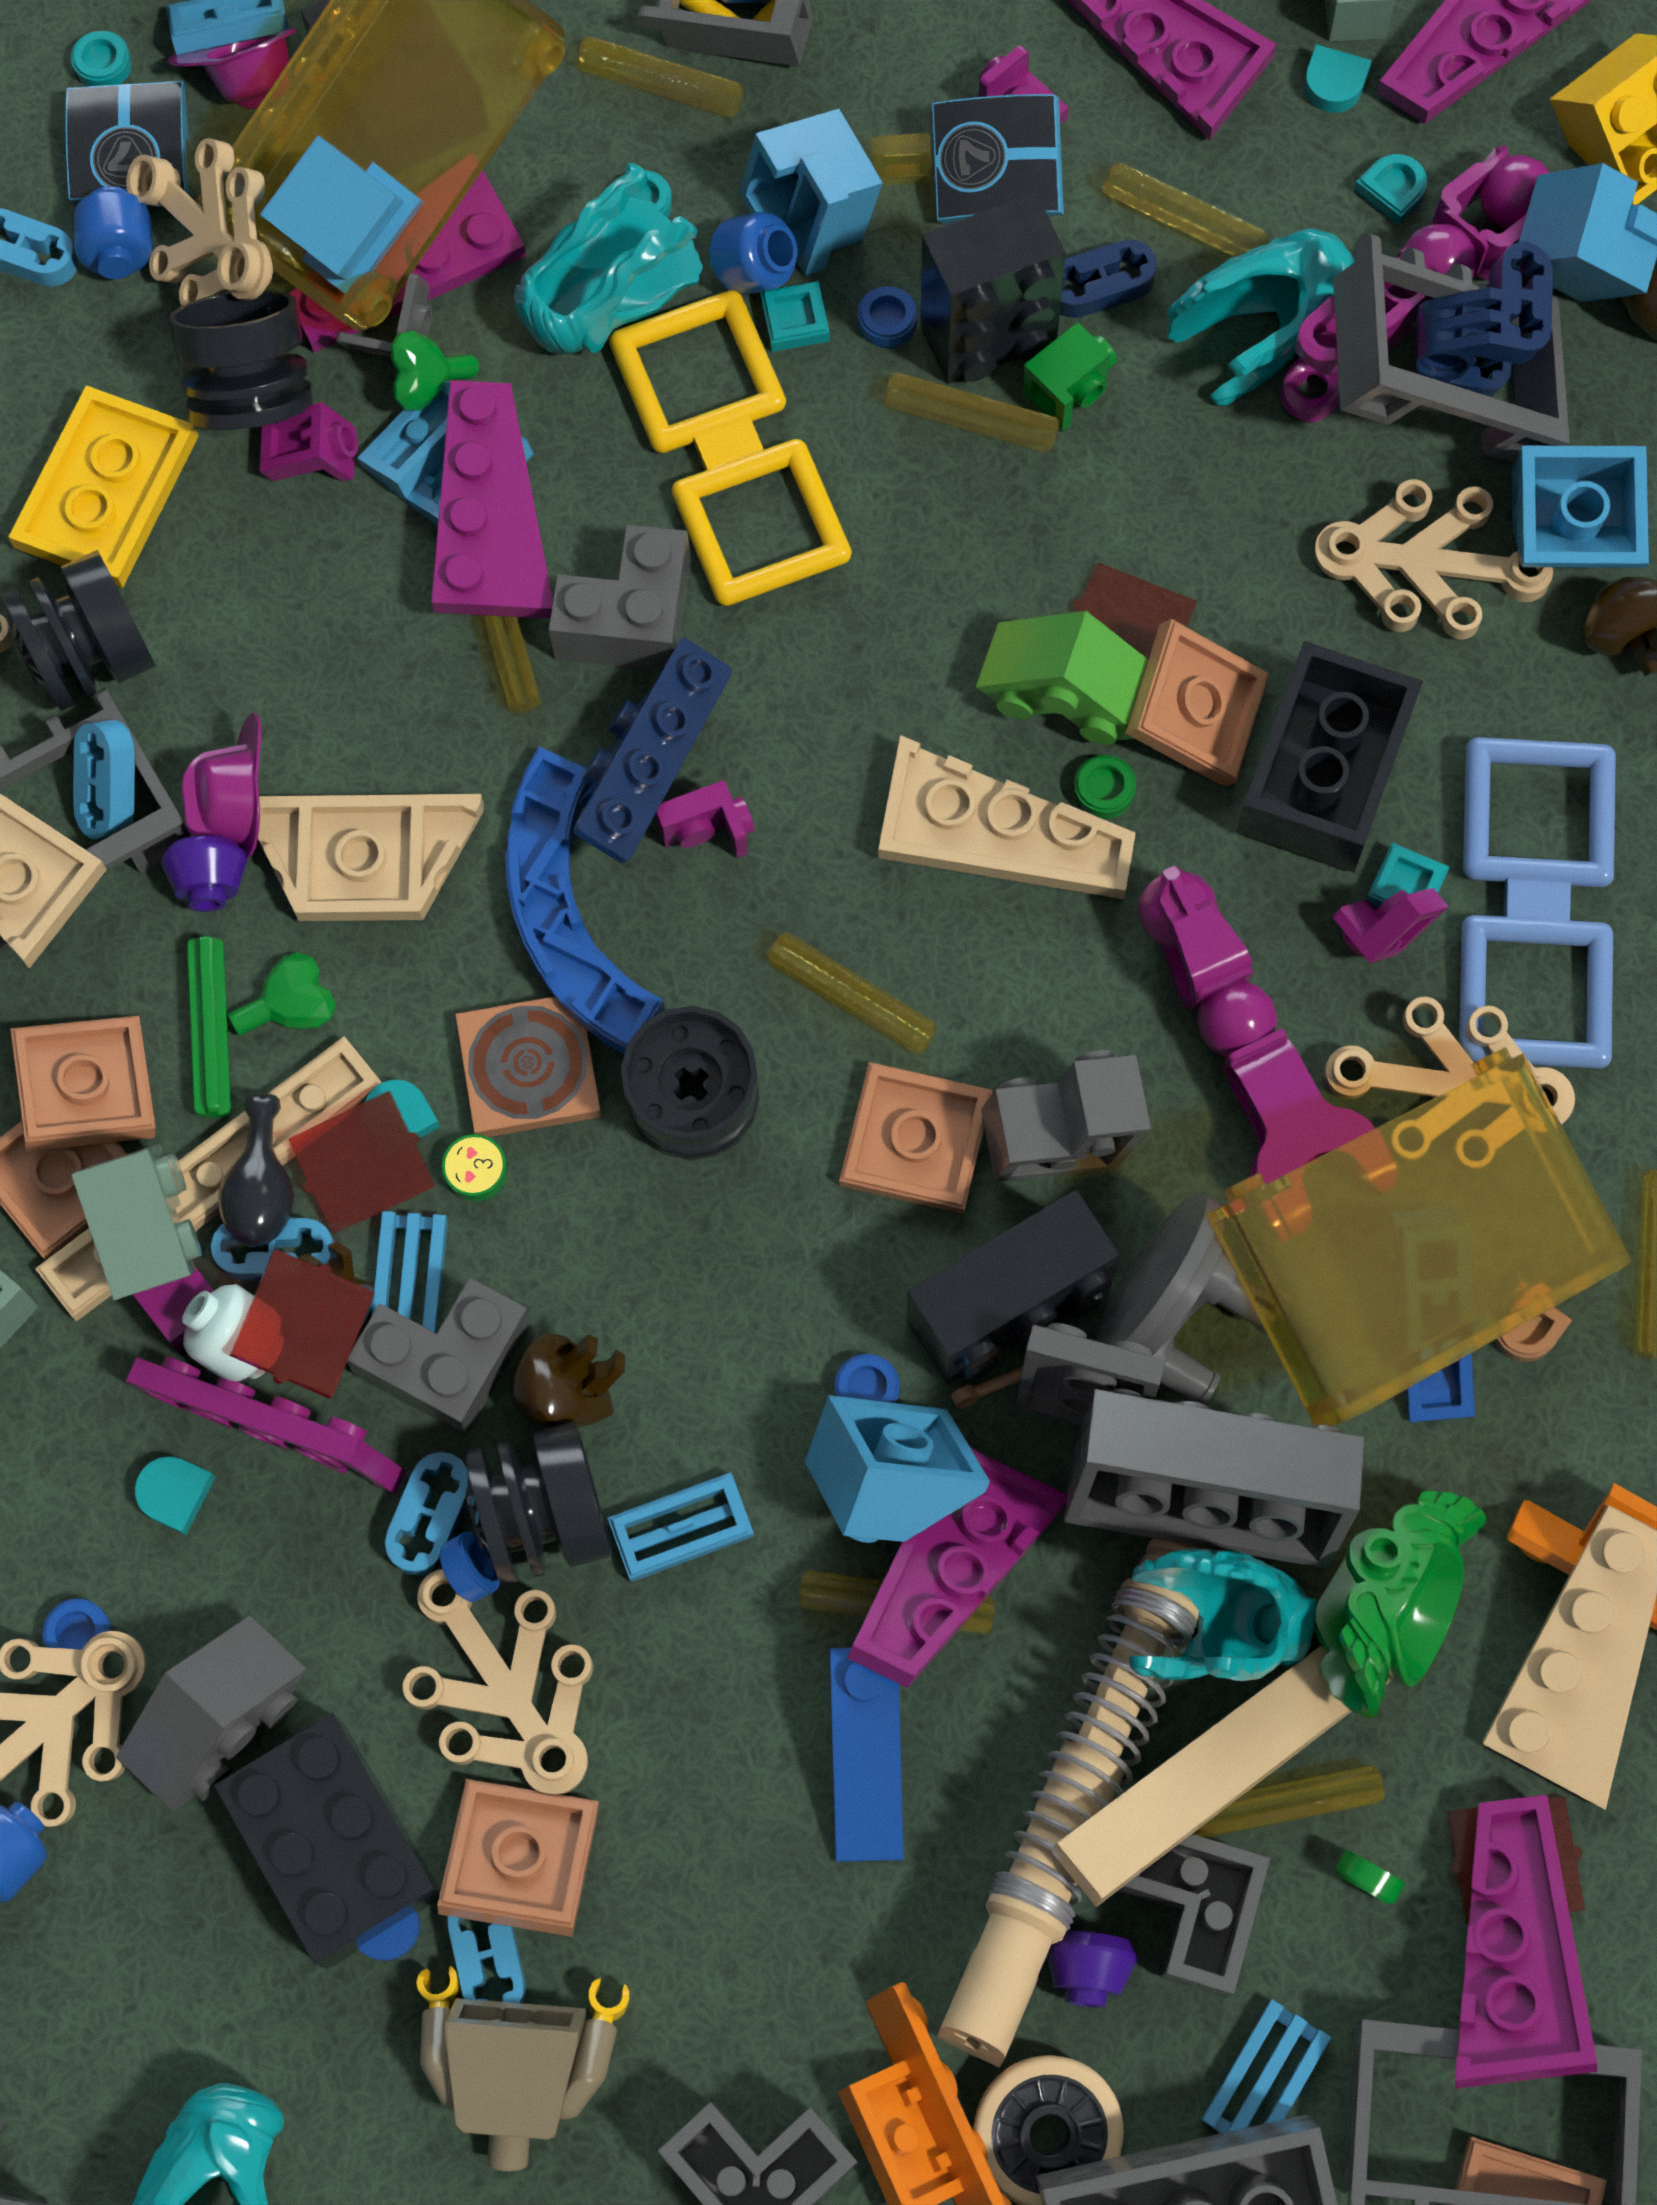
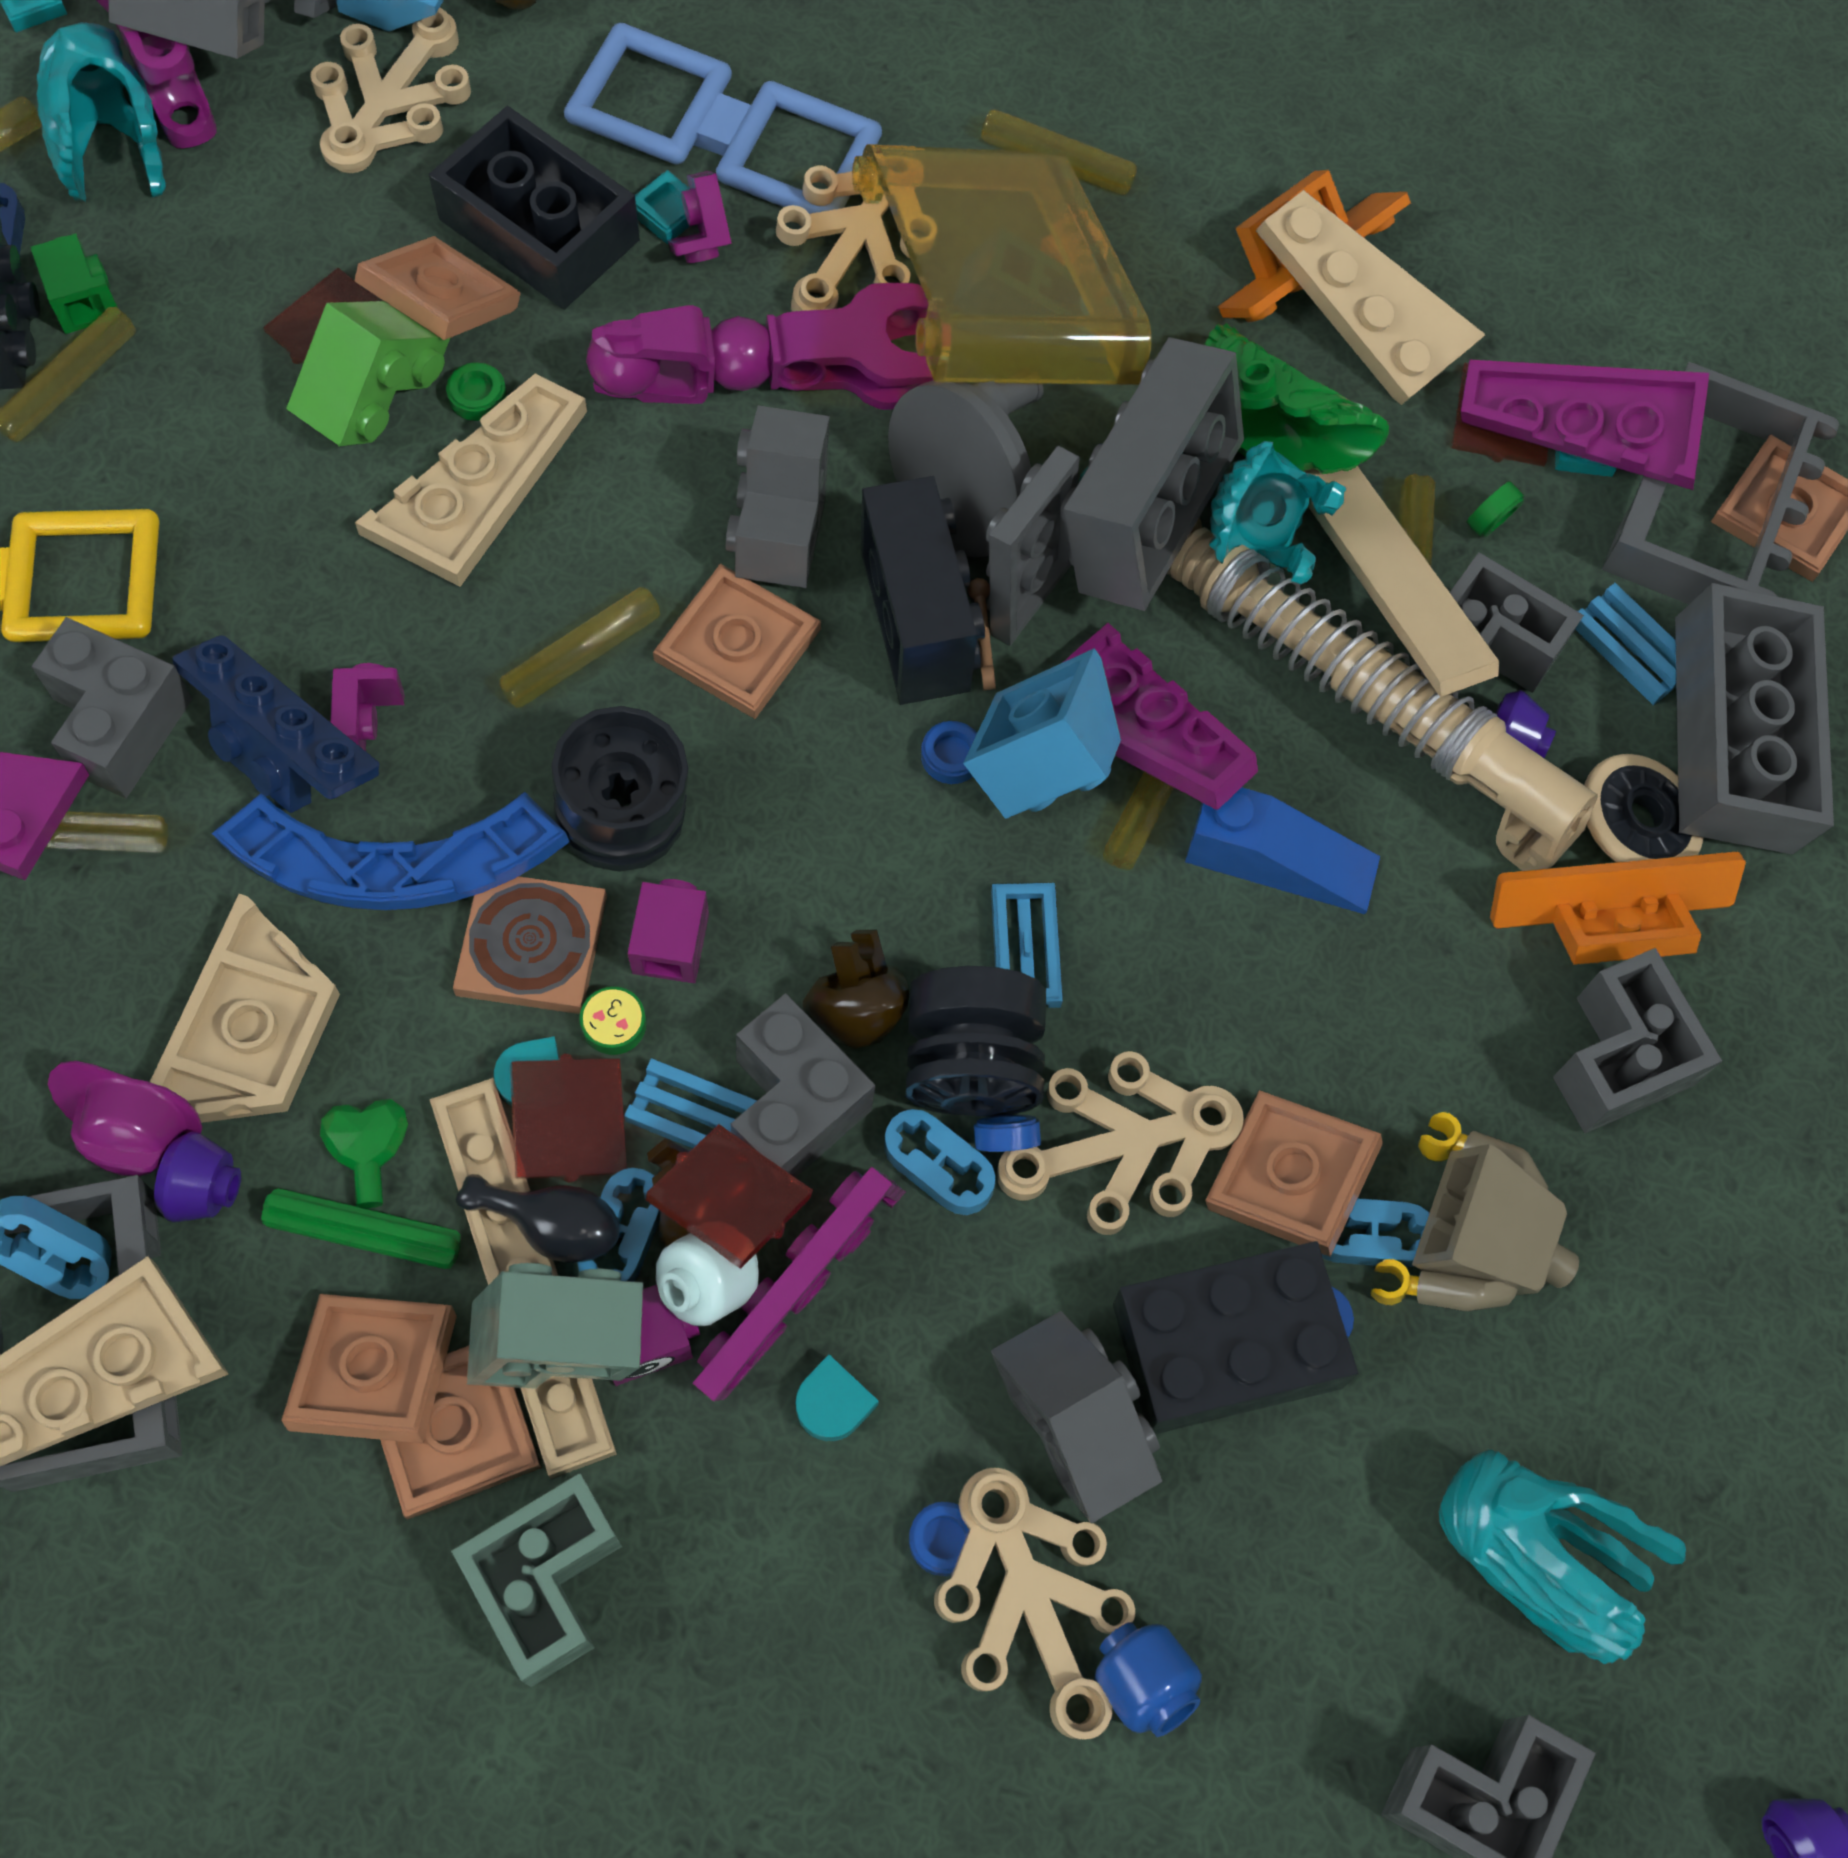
camera: 80 degrees left, 5 degrees down
none -> magenta brick [628,879,709,983]

